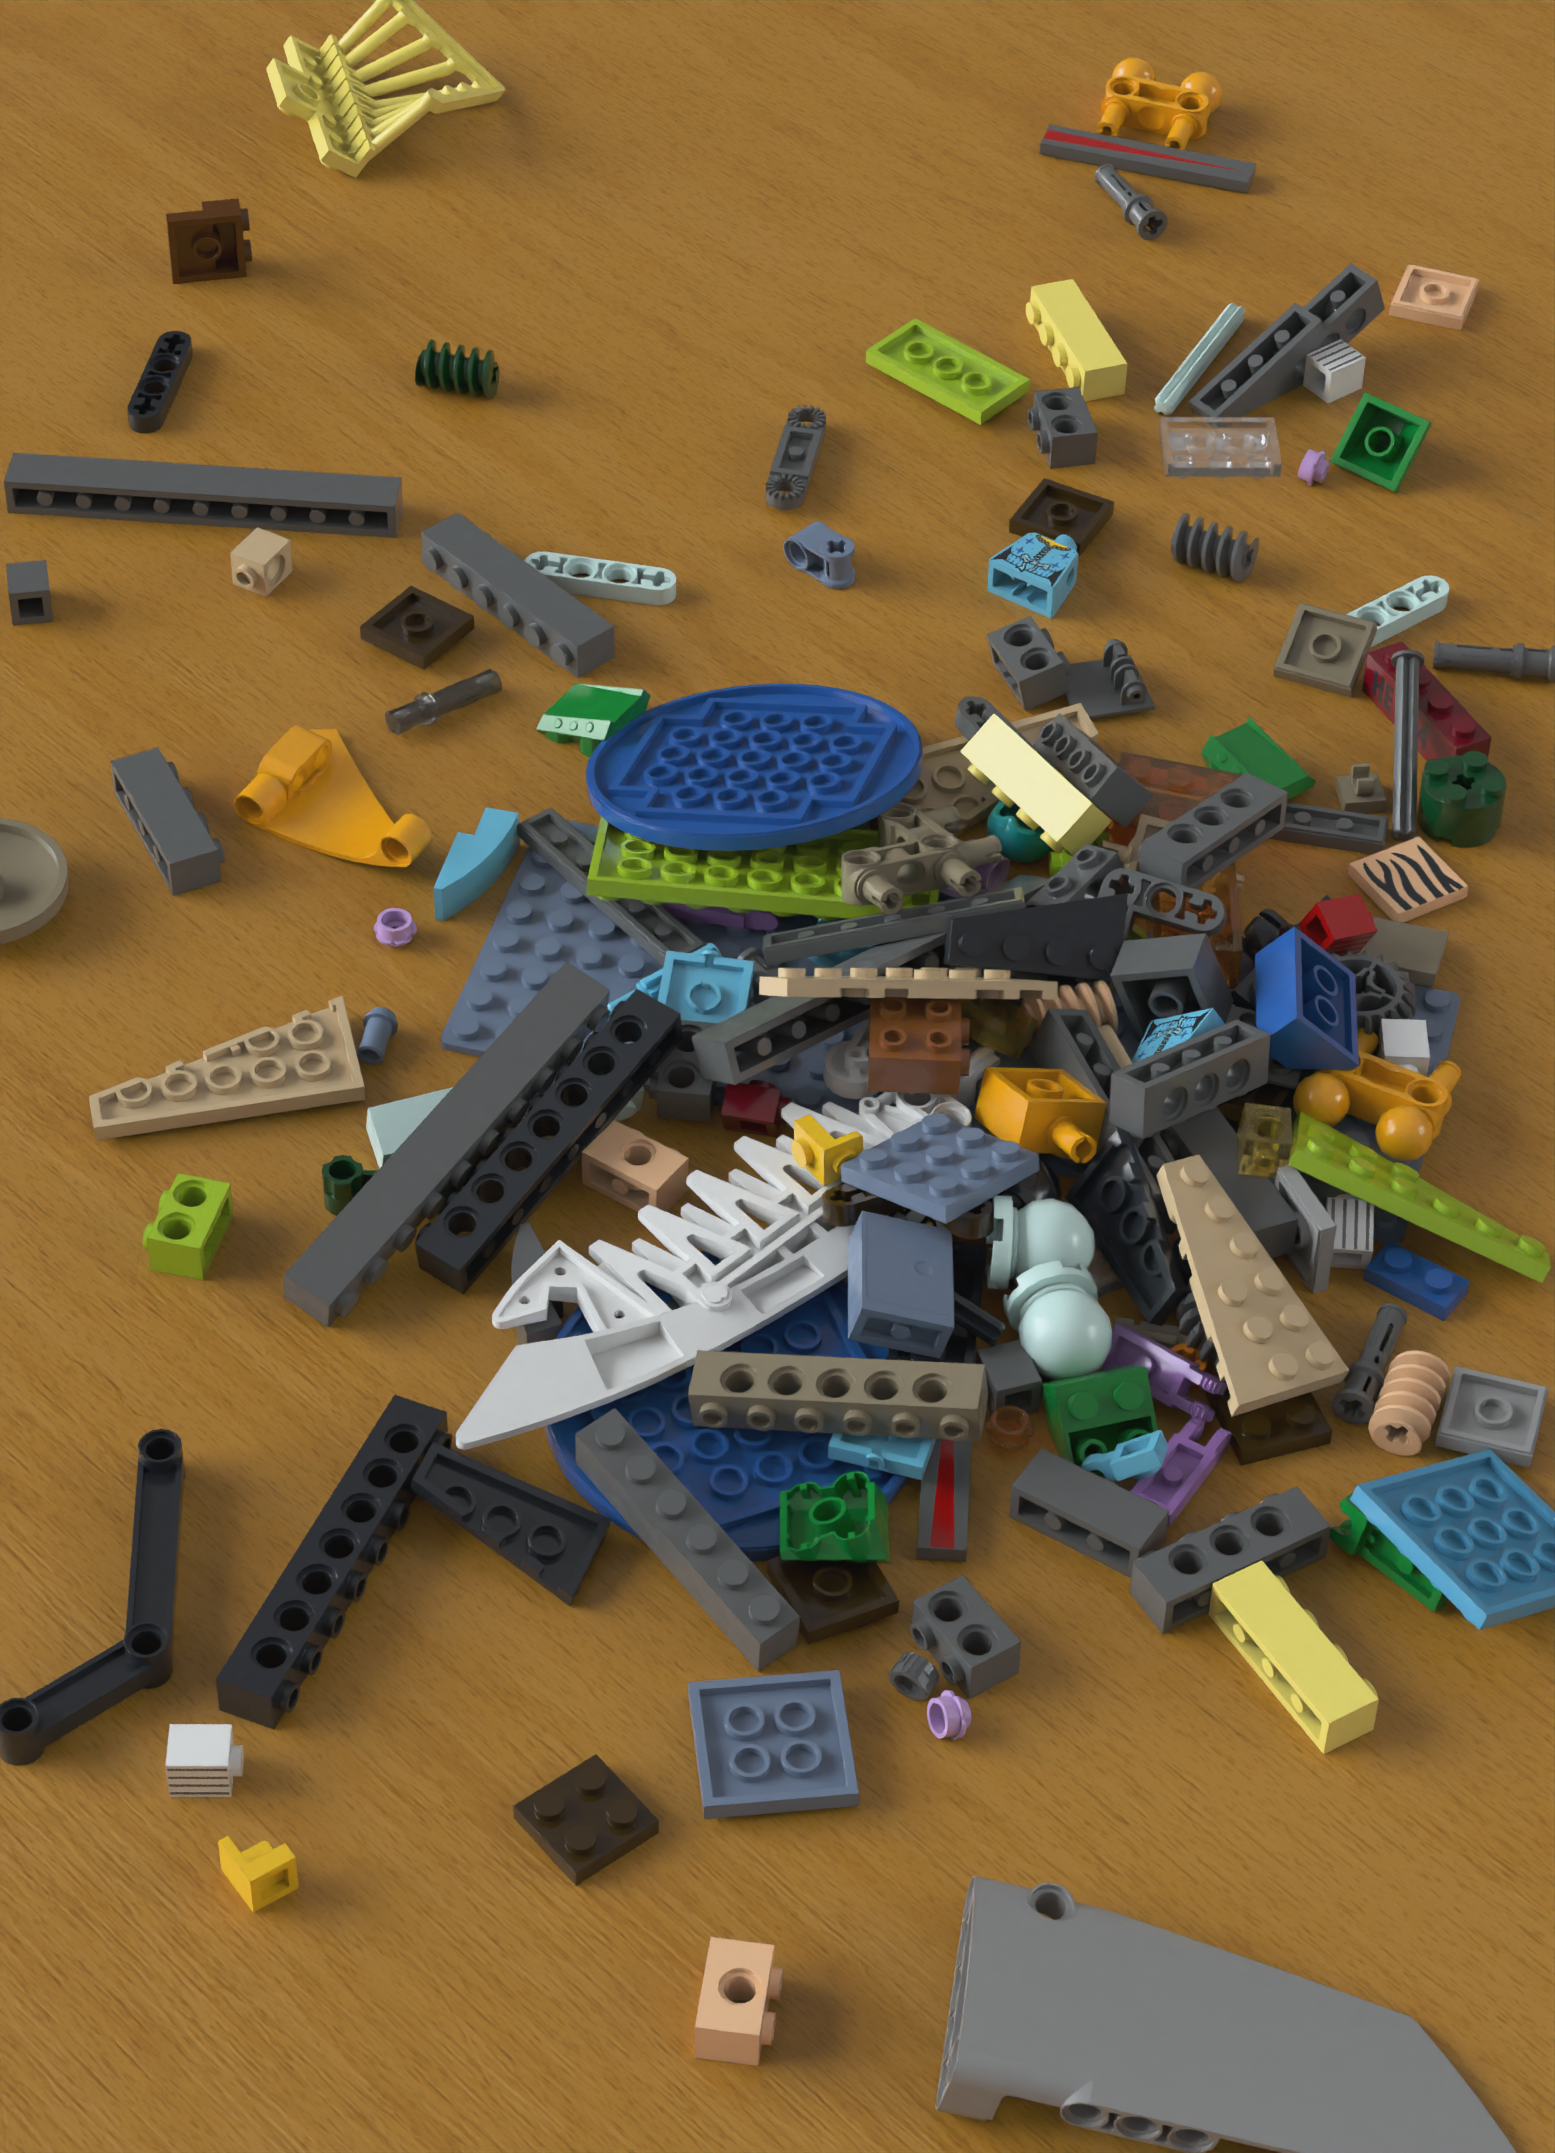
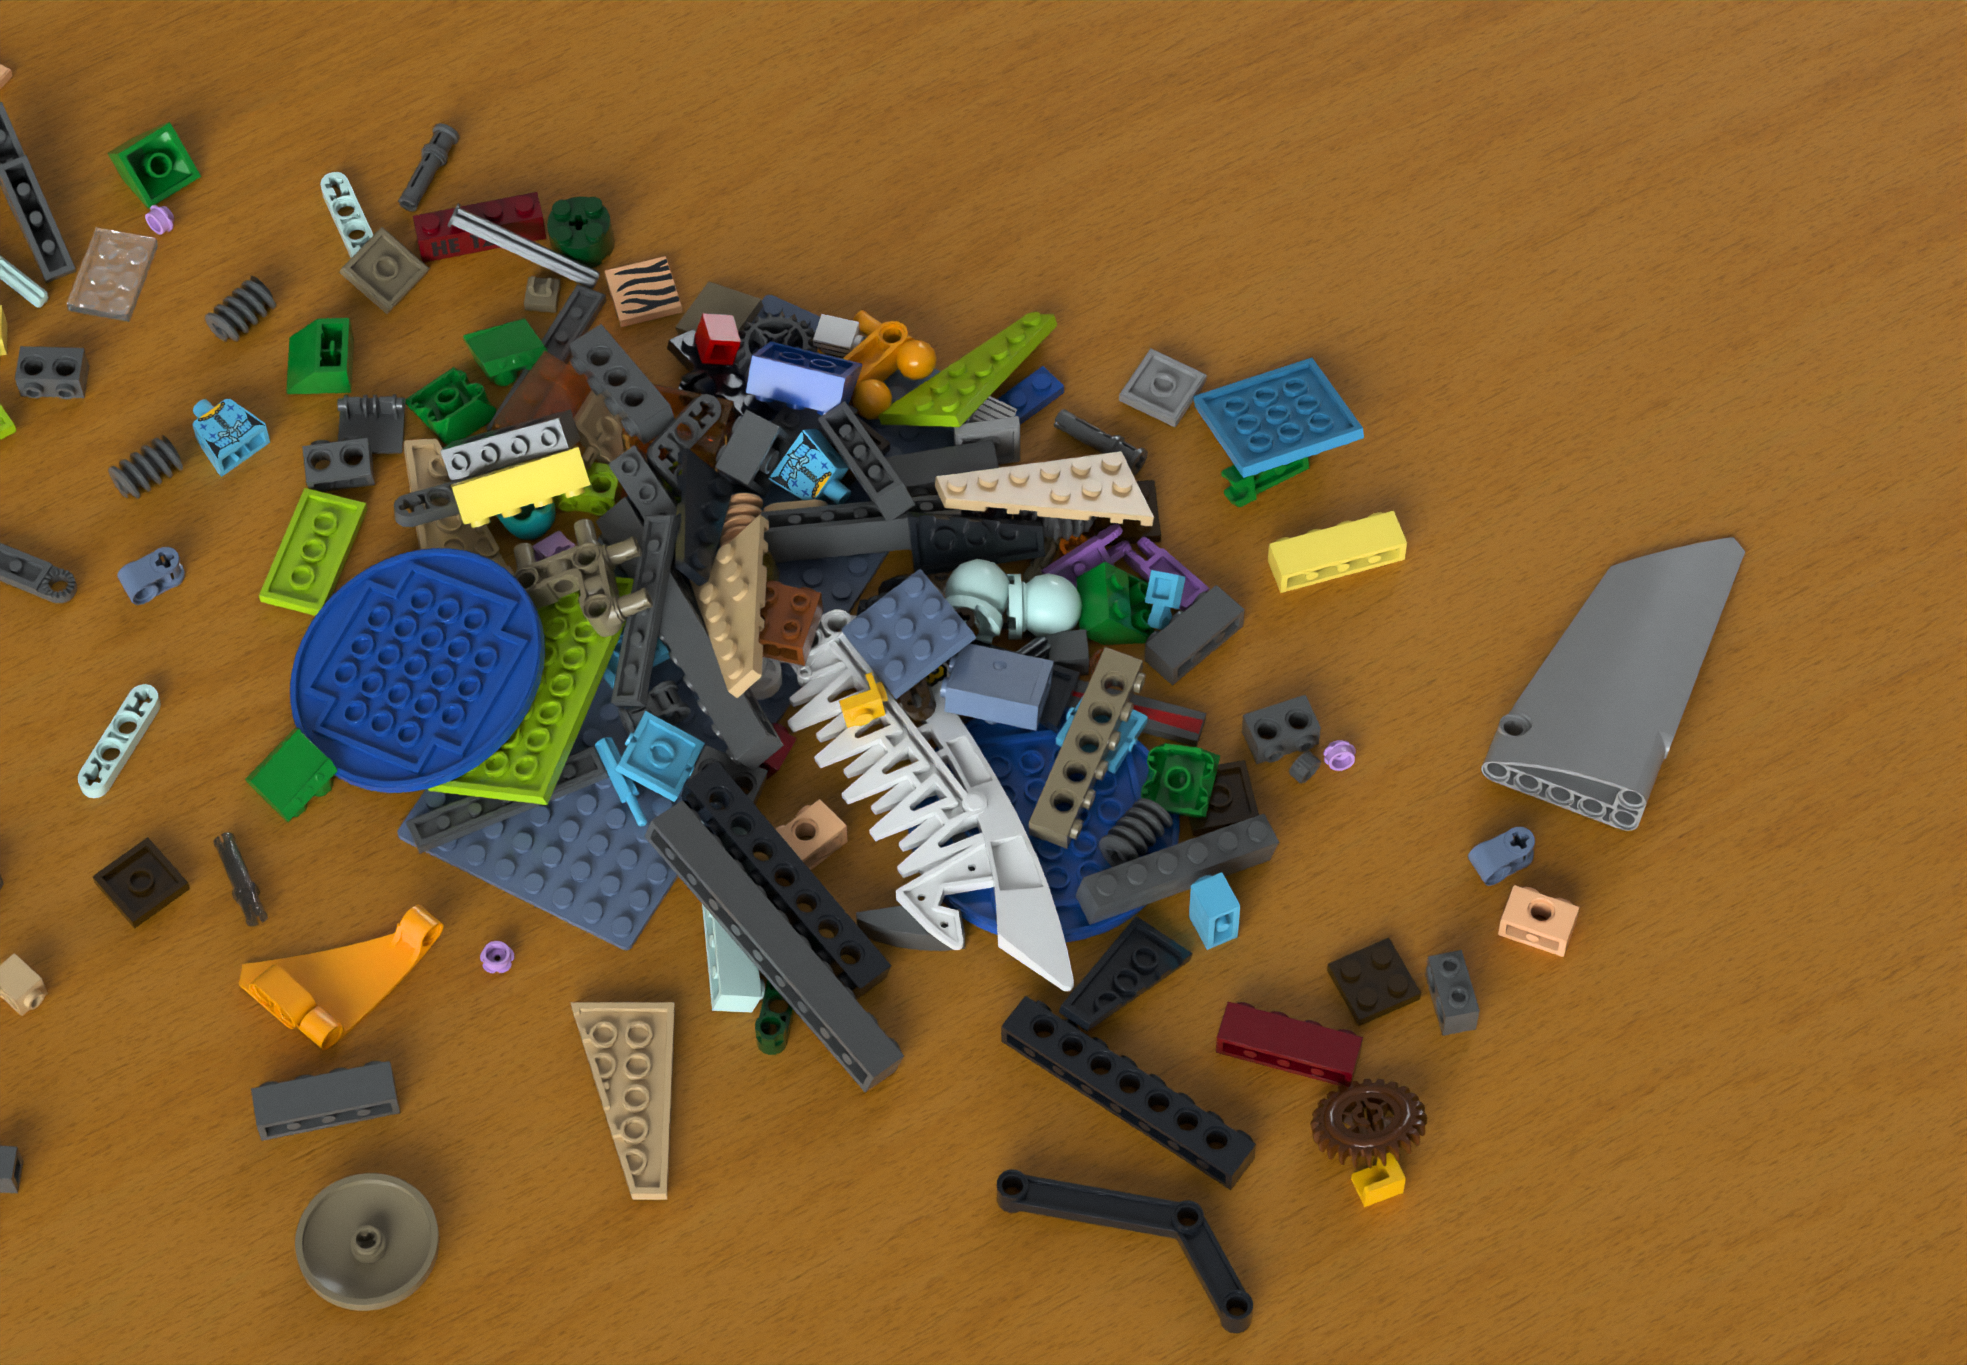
camera: 75 degrees left, 15 degrees up
lime brick [143,1173,234,1280] -> none
white brick [165,1724,244,1797] -> none
sand blue pin [357,1007,398,1065] -> none
dark grey brick [421,513,615,678] -> none
medium azure slope [434,807,520,921] -> none
sand blue plate [688,1670,859,1819] -> none
light orange brick [974,1067,1107,1163] -> none
dark brown plate [1009,478,1114,557] -> none
dark grey brick [1130,1486,1331,1634] -> none
clear yellow brick [1237,1103,1293,1178] -> none
white brick [1303,339,1366,404] -> none
light nougat piece [1368,1350,1450,1456] -> none
none -> dark grey piece [108,435,183,499]
none -> lime plate [259,488,368,616]
none -> green slope [286,318,354,394]
none -> green slope [405,367,497,445]
none -> dark grey piece [1099,798,1173,867]
none -> medium azure brick [1189,872,1240,950]
none -> dark red brick [1216,1001,1363,1087]
none -> reddish brown gear [1310,1079,1427,1169]
none -> dark grey brick [1425,950,1480,1036]
none -> sand blue piece [1467,827,1535,886]

